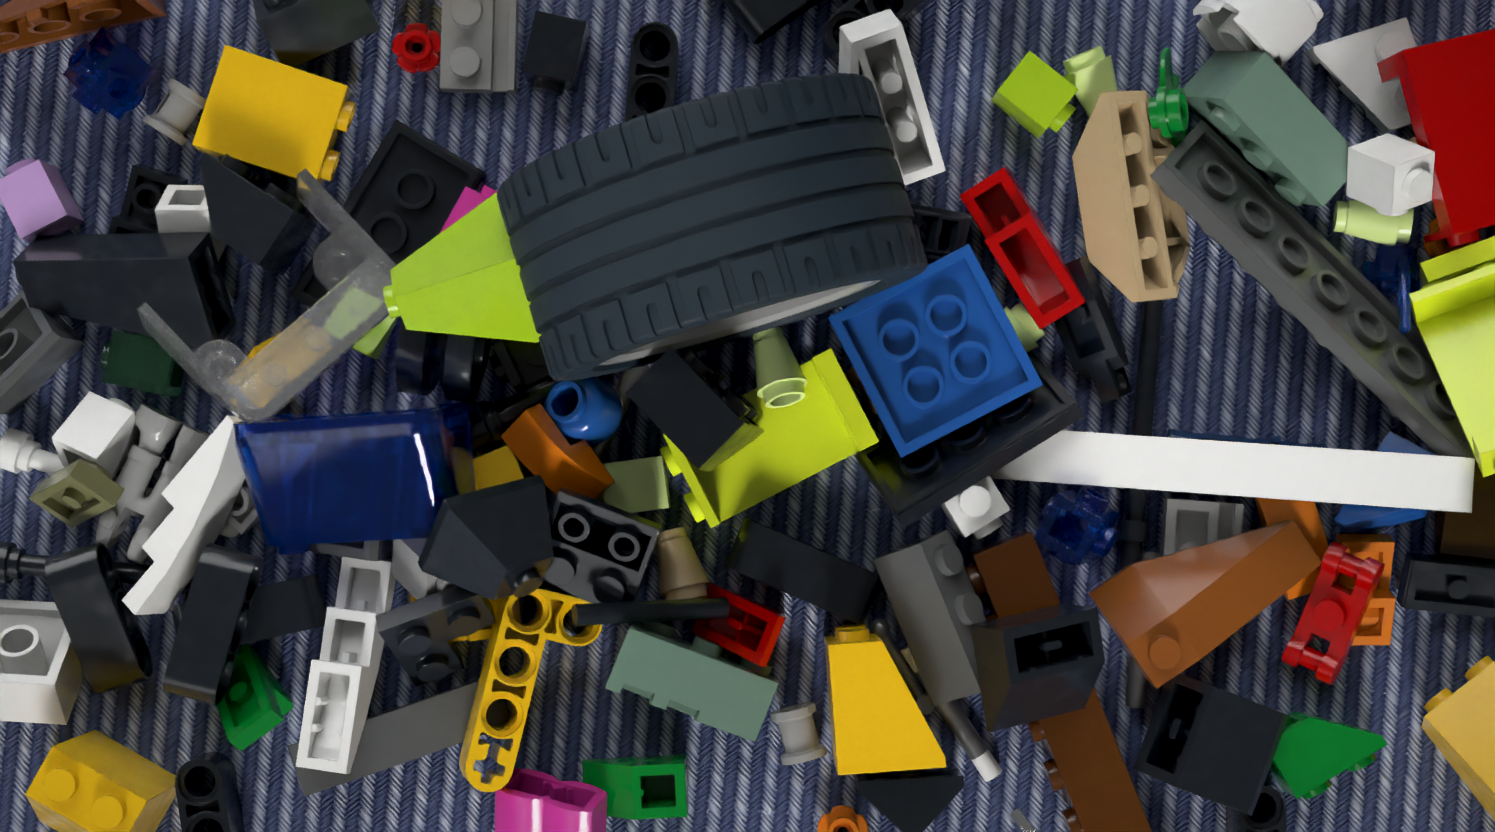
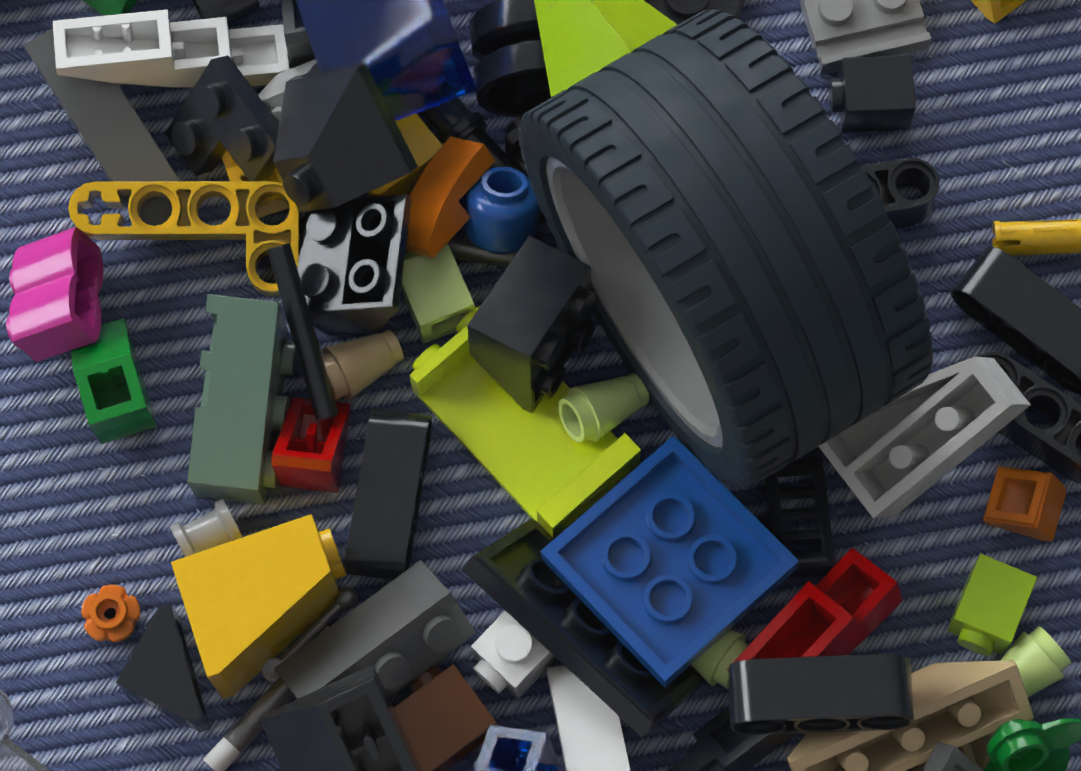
camera: 80 degrees right, 15 degrees down
none -> black beam [728,654,914,735]
none -> orange slope [983,466,1066,542]

